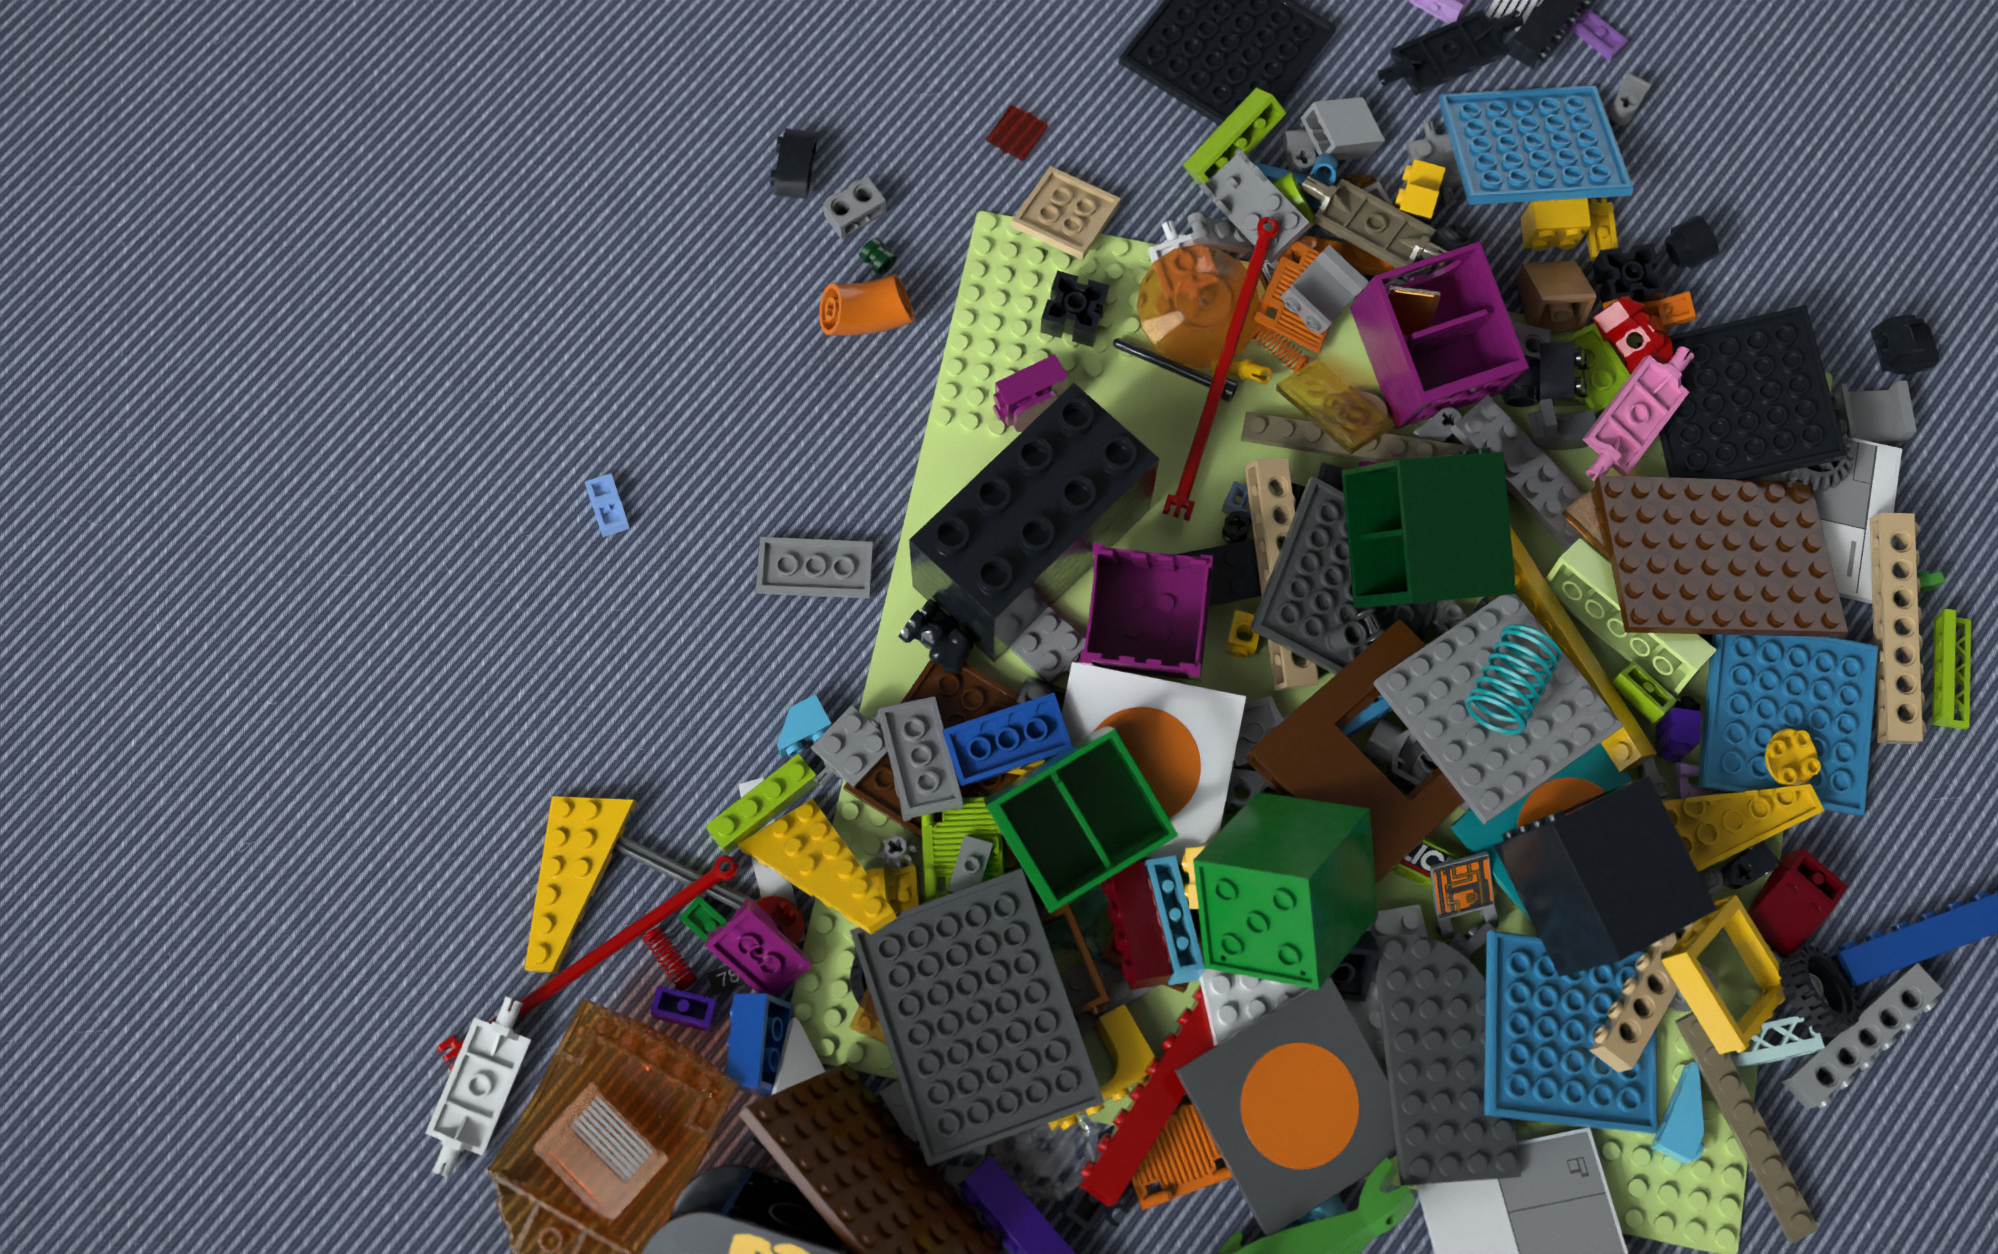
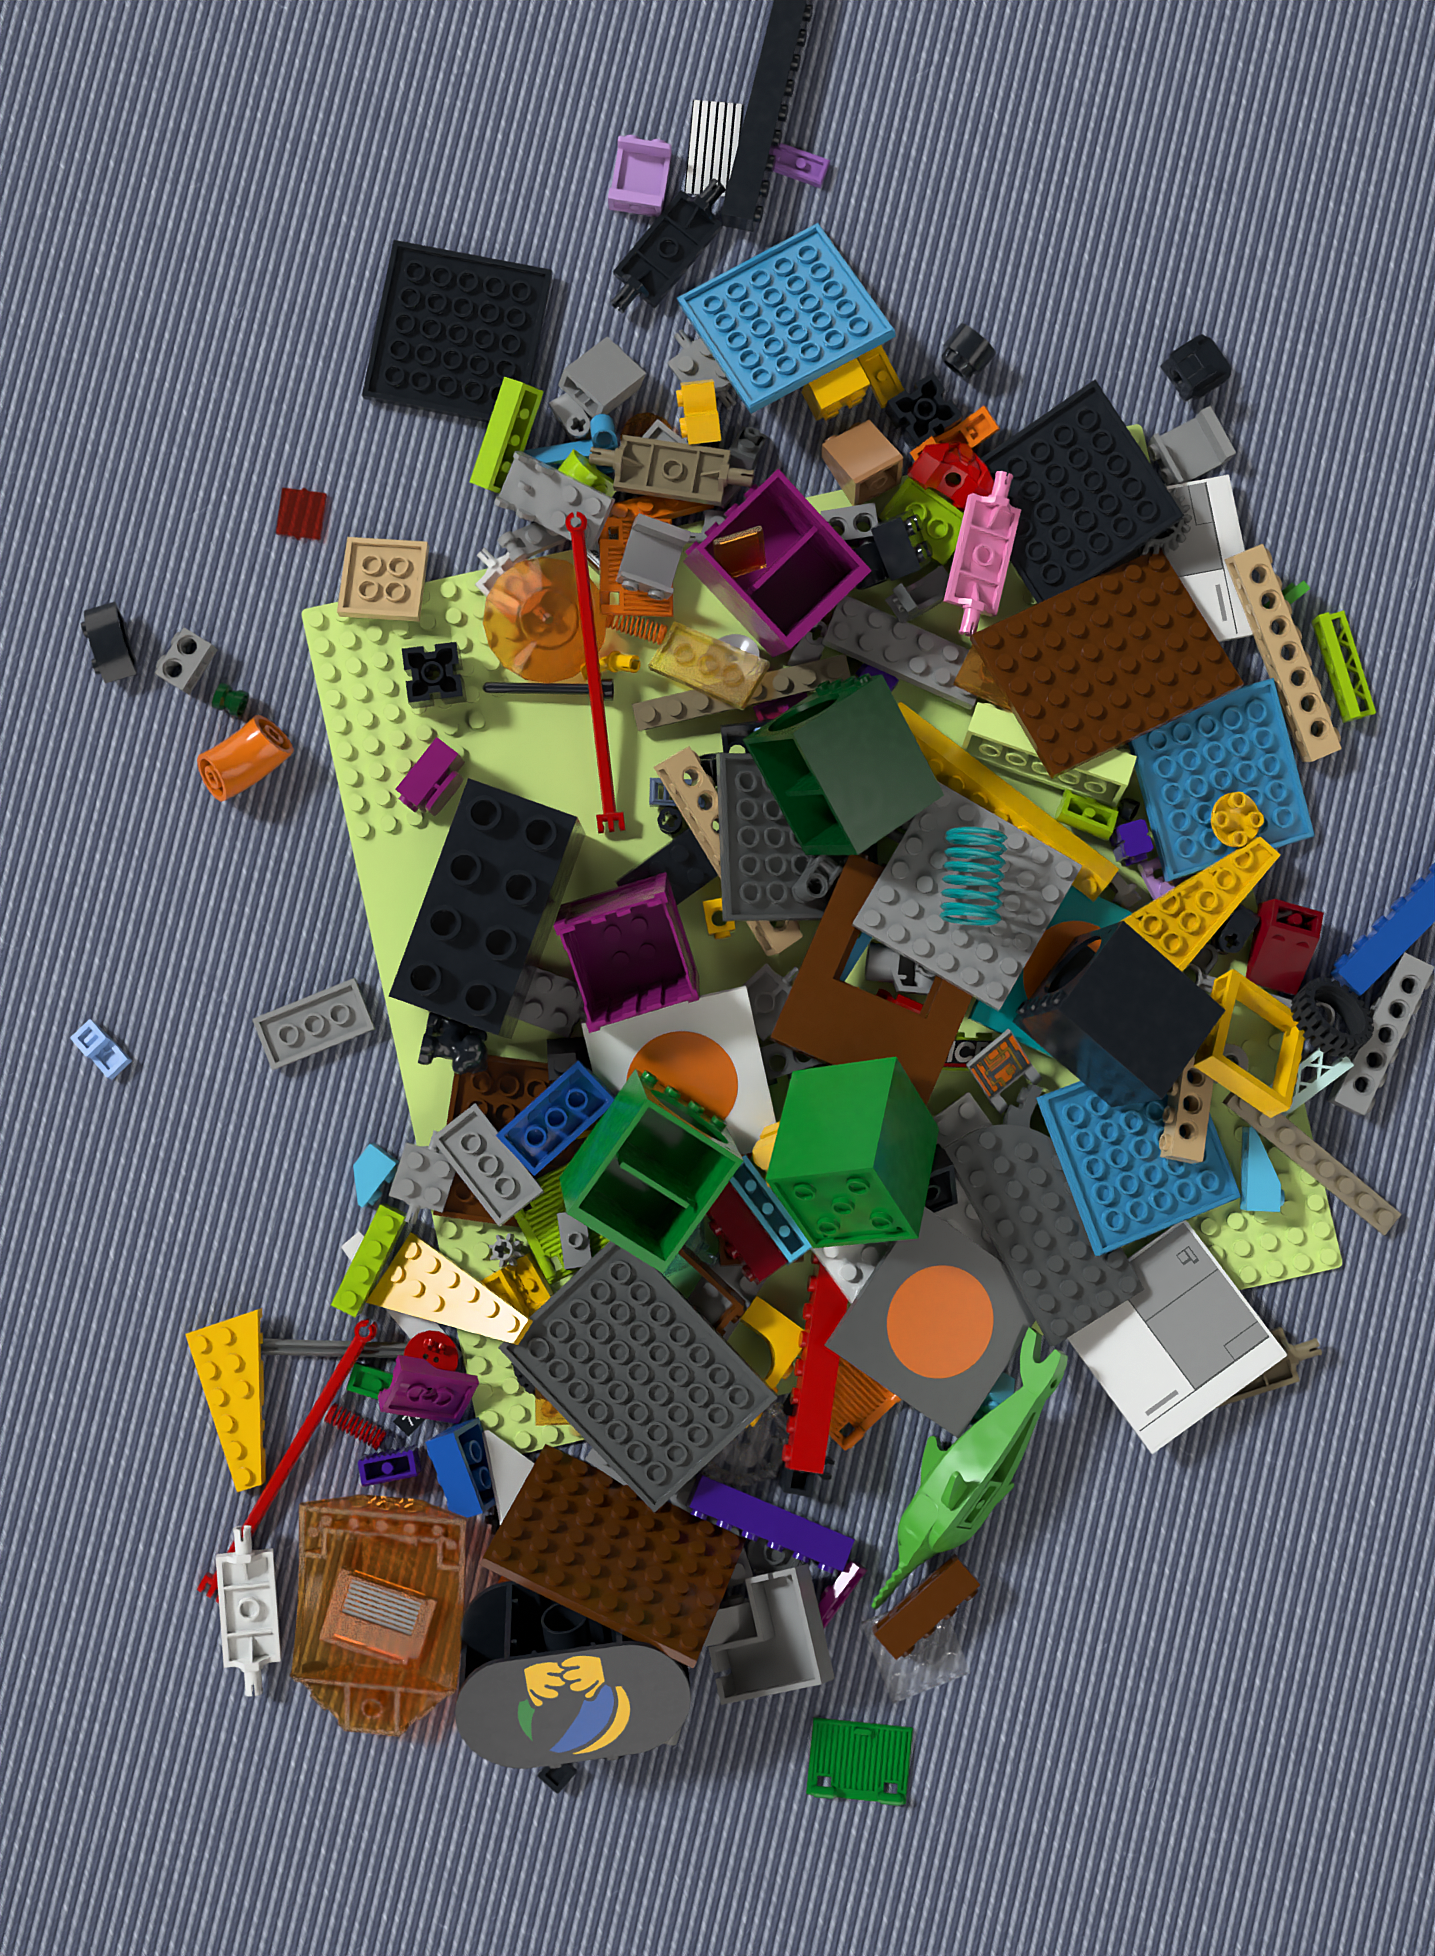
camera: 25 degrees left, 15 degrees up
light grey piece [1608,72,1652,126] -> none

